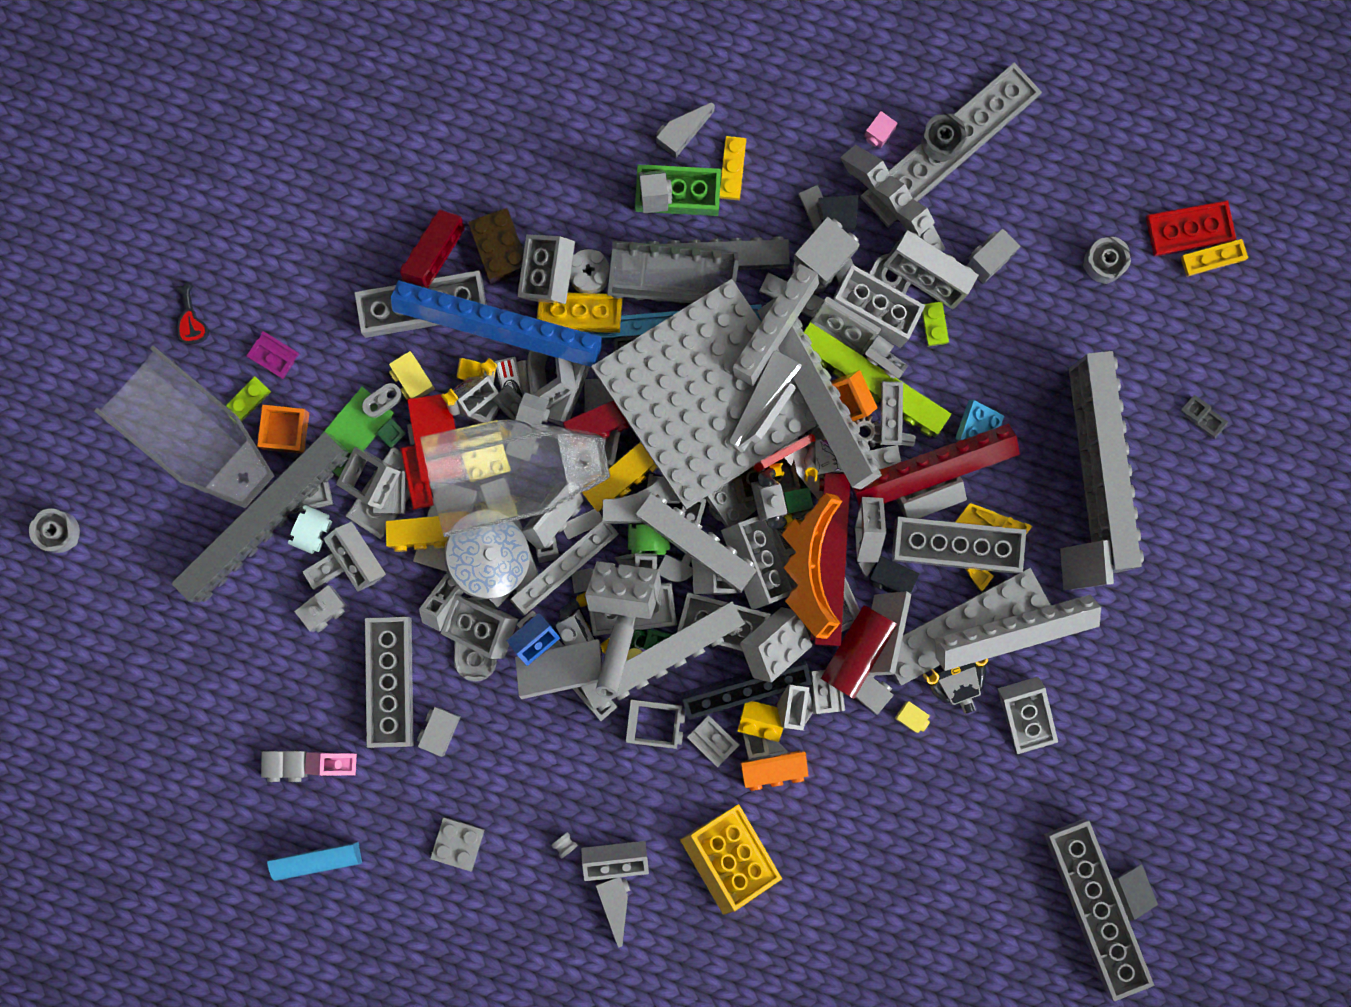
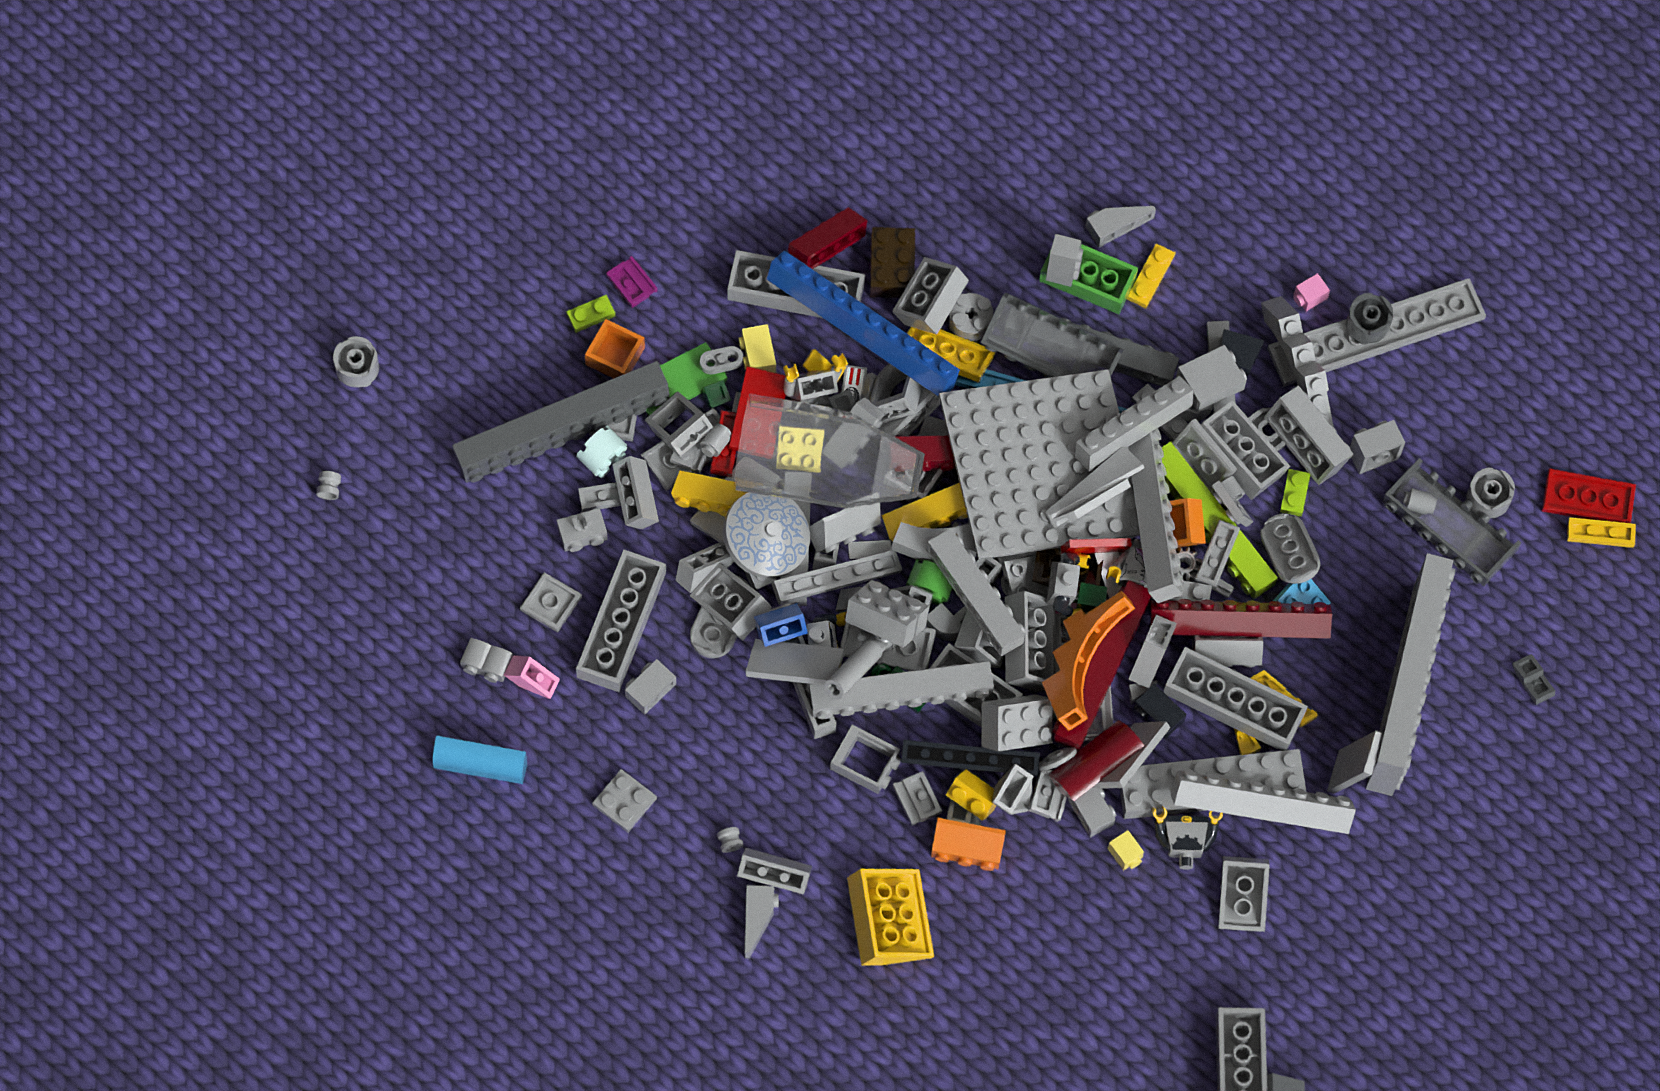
camera: 20 degrees right, 15 degrees down
clear windscreen [95,345,274,508] -> none
black piece [175,282,209,345] -> none
none -> light grey wheel [316,471,341,500]
none -> light grey tile [520,572,582,633]
none -> light grey brick [700,424,731,457]
none -> light grey wheel [1038,747,1077,771]
none -> light grey tile [1260,513,1320,584]
none -> window [1383,458,1521,587]
none -> light grey brick [1403,488,1437,515]

